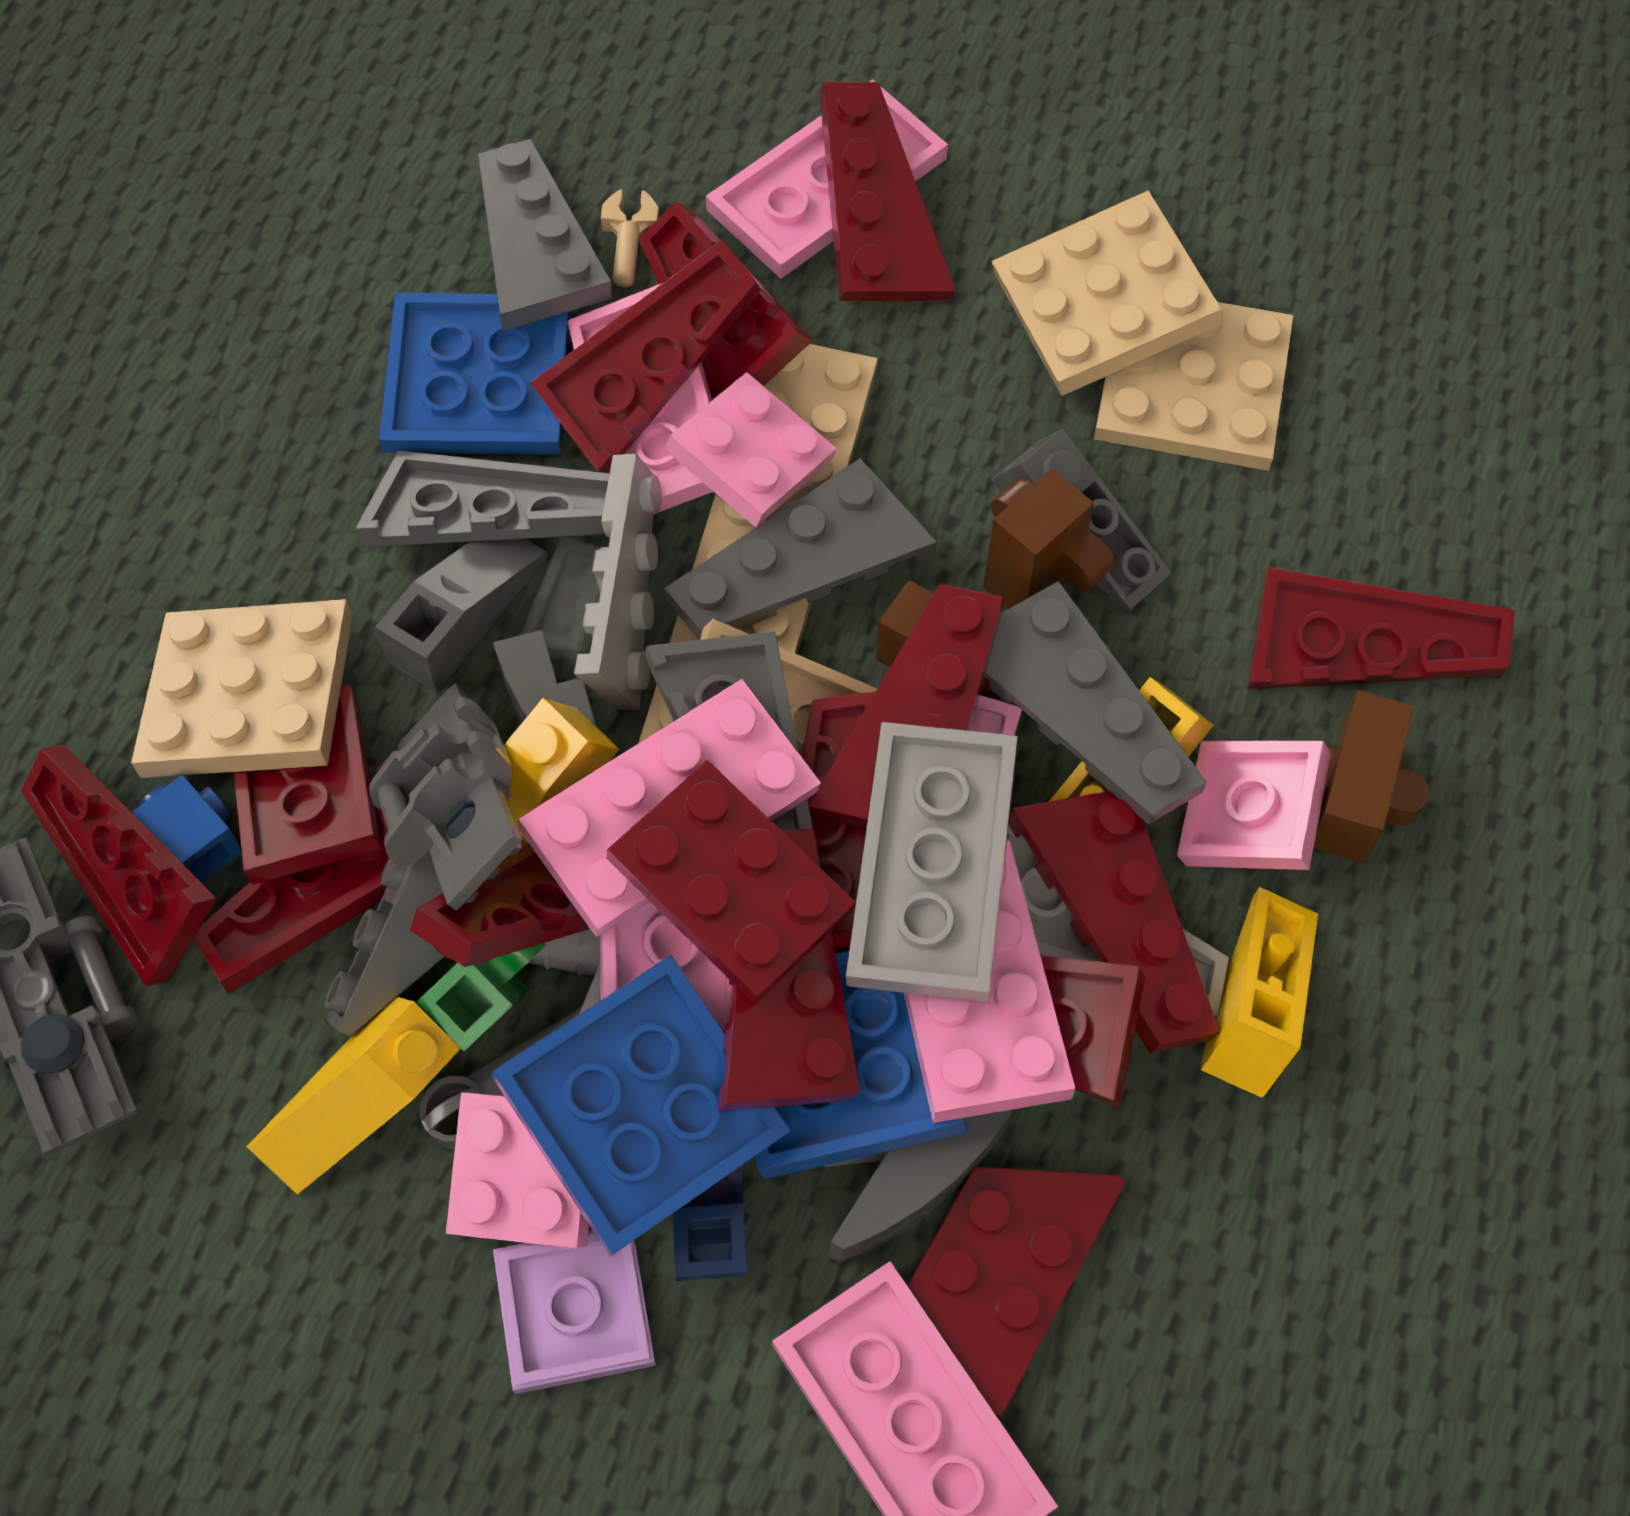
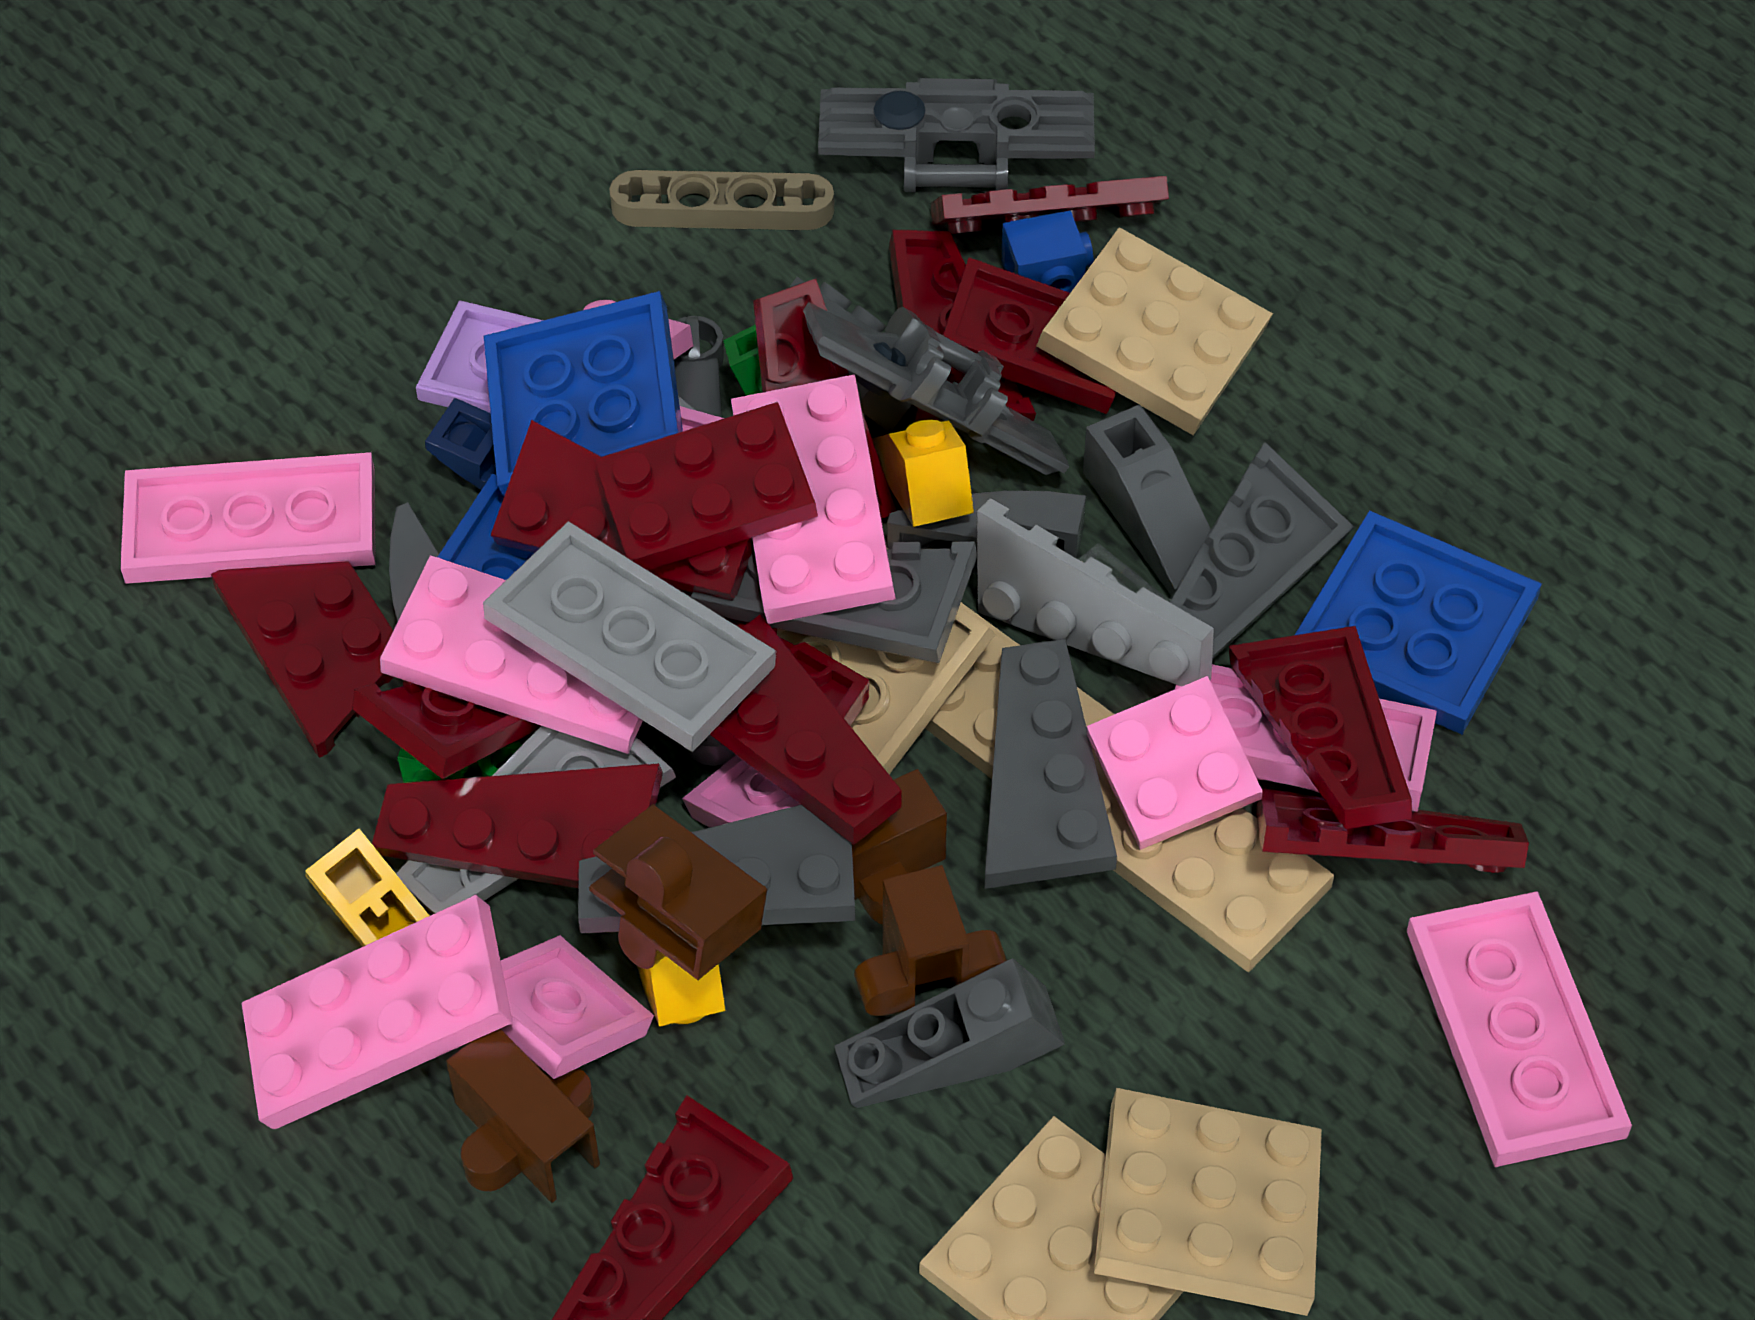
camera: 120 degrees right, 10 degrees down
yellow slope [246,997,461,1195] -> none
dark grey wing [478,139,612,331] -> none
tan bar [601,189,659,288] -> none
dark red wing [819,81,956,301] -> none
none -> bright pink plate [242,895,513,1129]
none -> reddish brown piece [589,804,768,980]
none -> dark tan beam [609,170,834,230]

